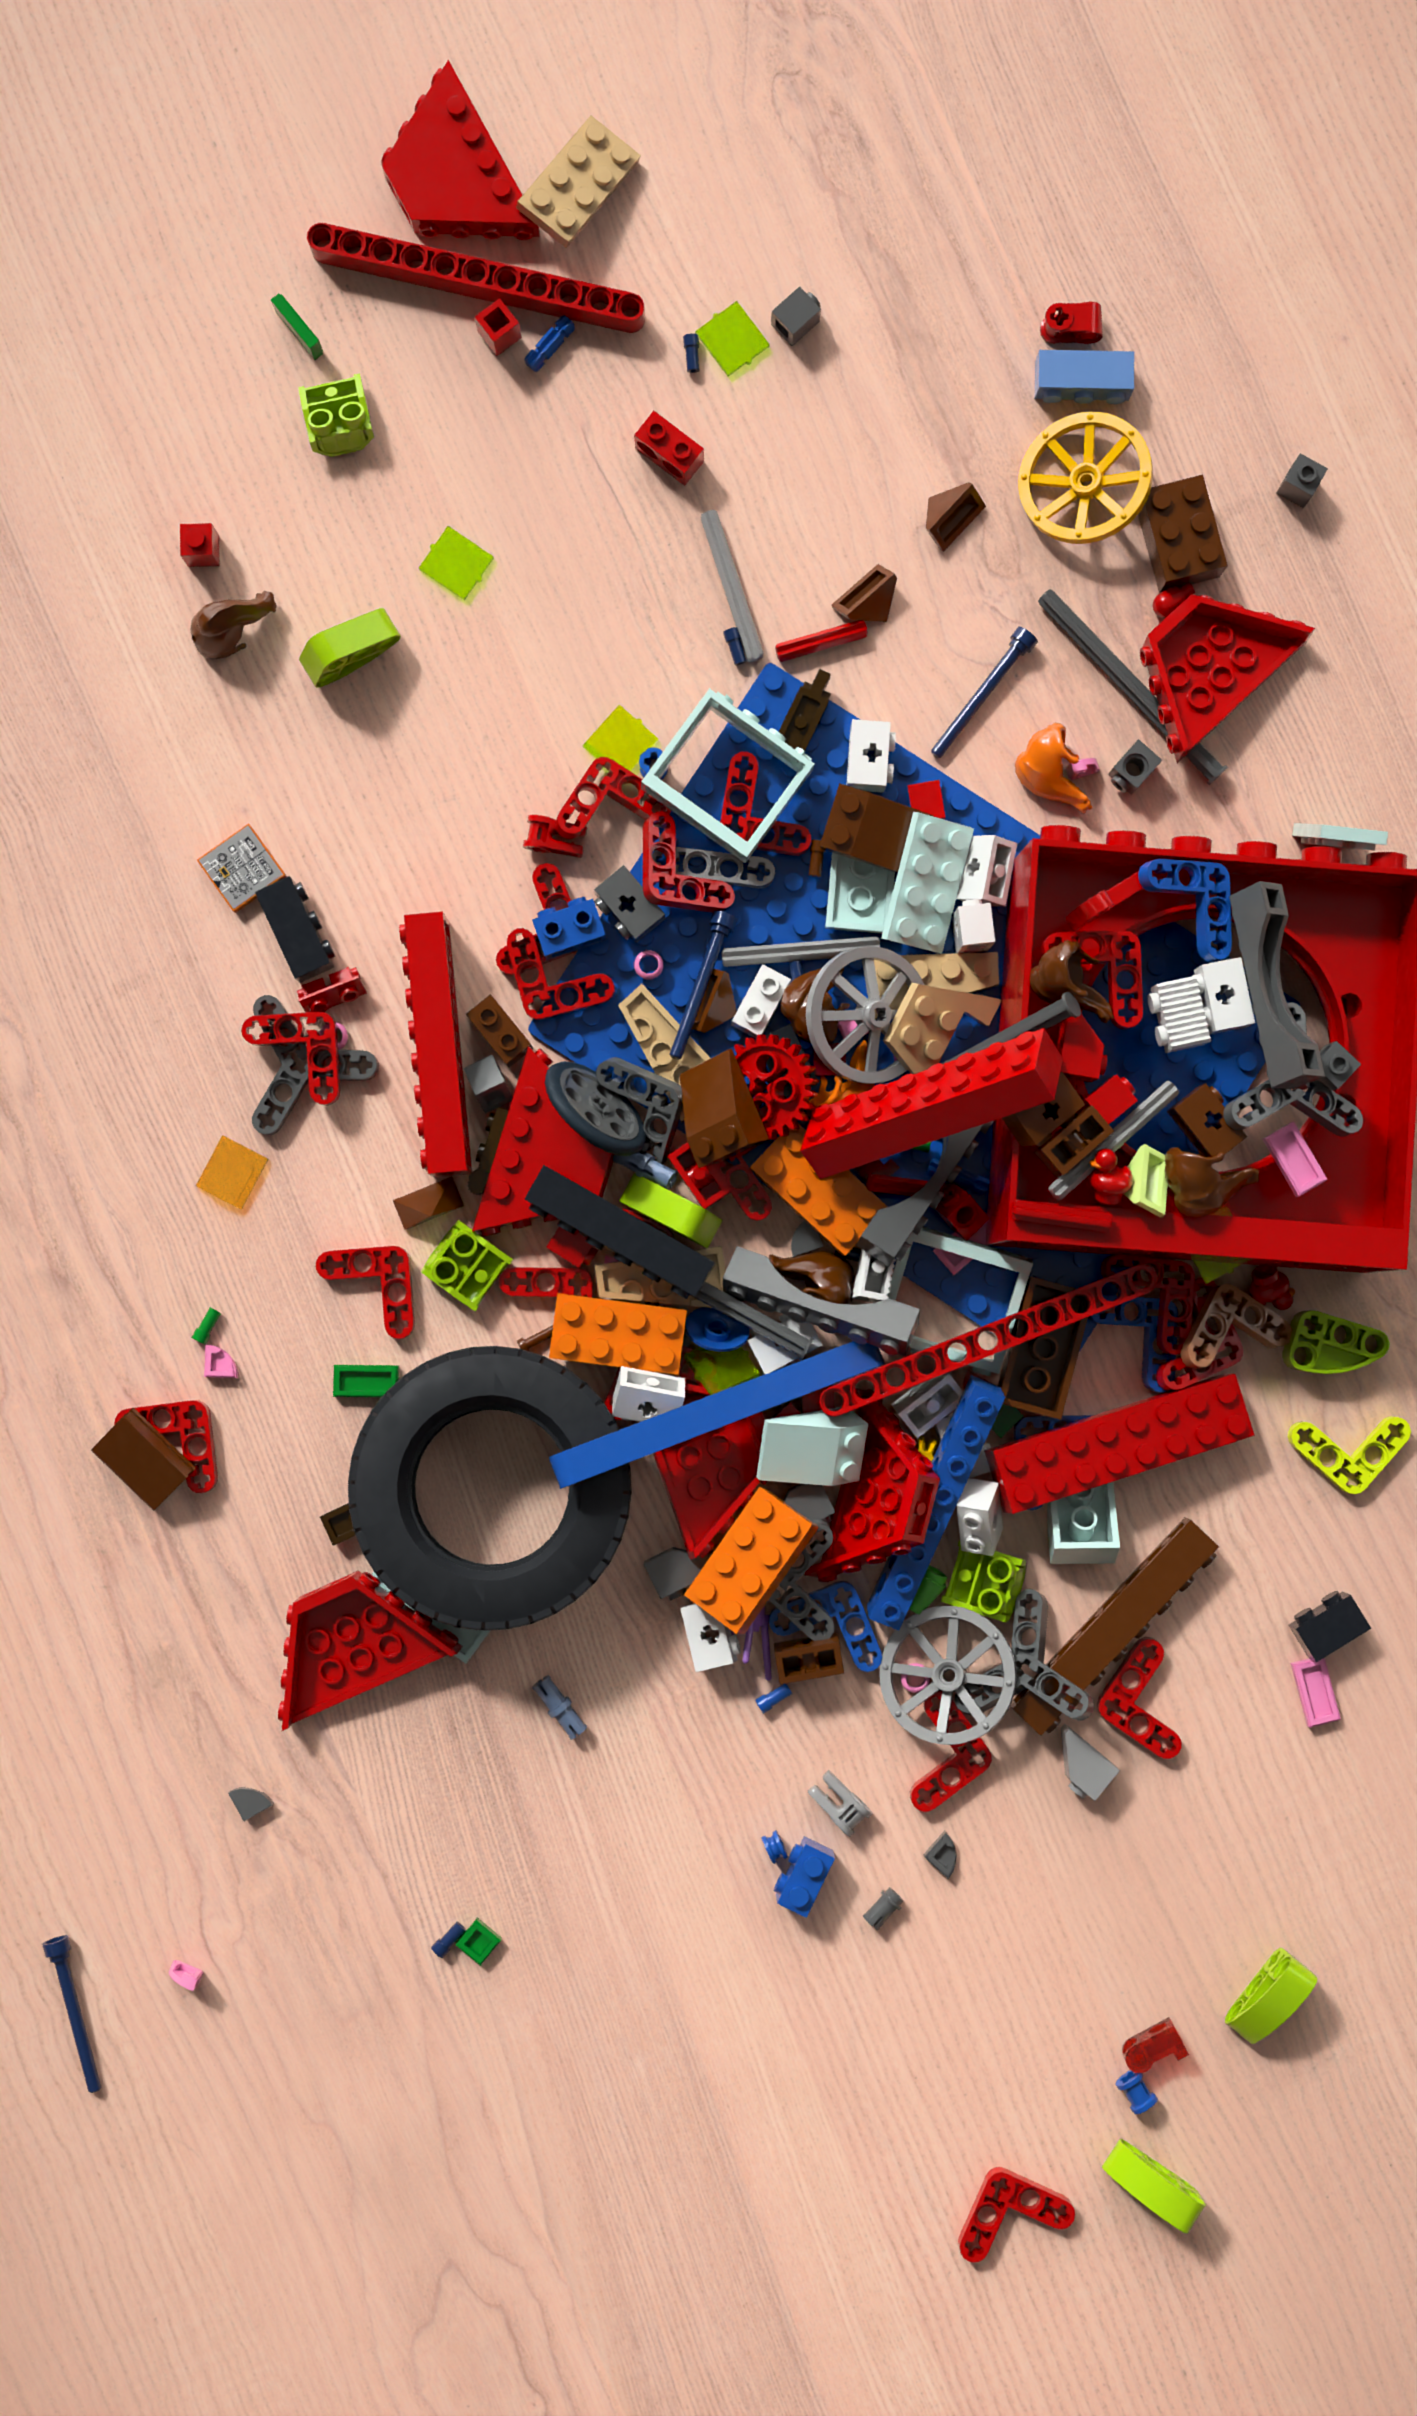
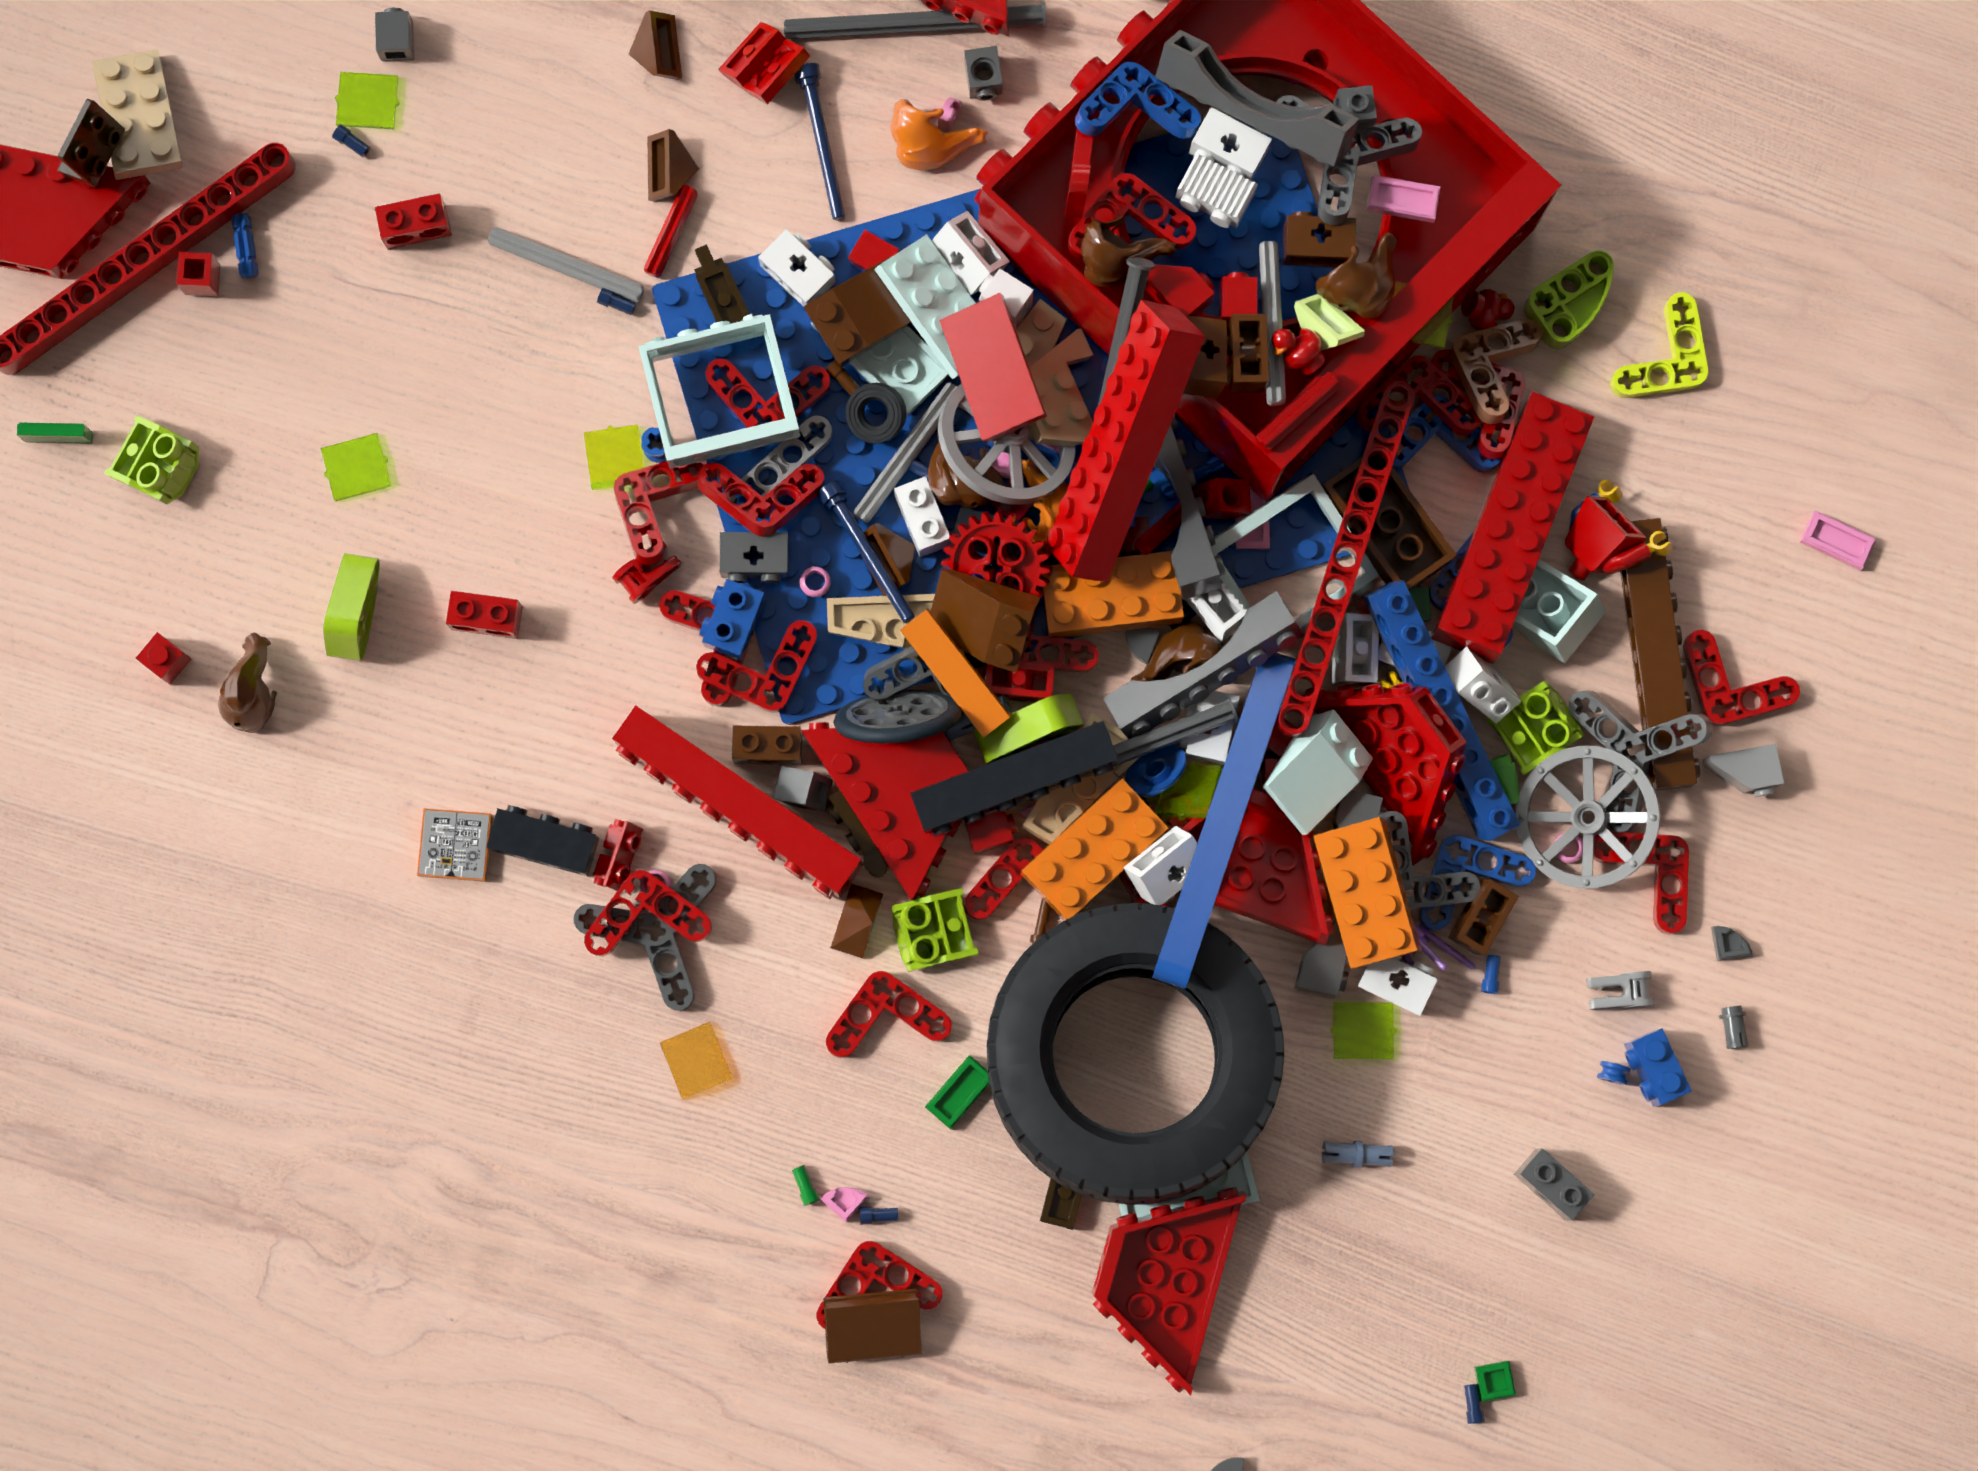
camera: 50 degrees left, 5 degrees down
black brick [1288,1591,1371,1662] -> none
none -> dark brown bracket [57,99,125,187]
none -> red brick [446,591,523,639]
none -> red slope [718,22,810,105]
none -> black tyre [846,382,907,444]
none -> dark blue piece [860,1207,898,1225]
none -> orange tile [900,608,1011,738]
none -> tile [939,293,1047,443]
none -> clear neon green piece [1330,1002,1397,1059]
none -> dark grey brick [1513,1148,1595,1221]
none -> red torso [1565,480,1673,580]

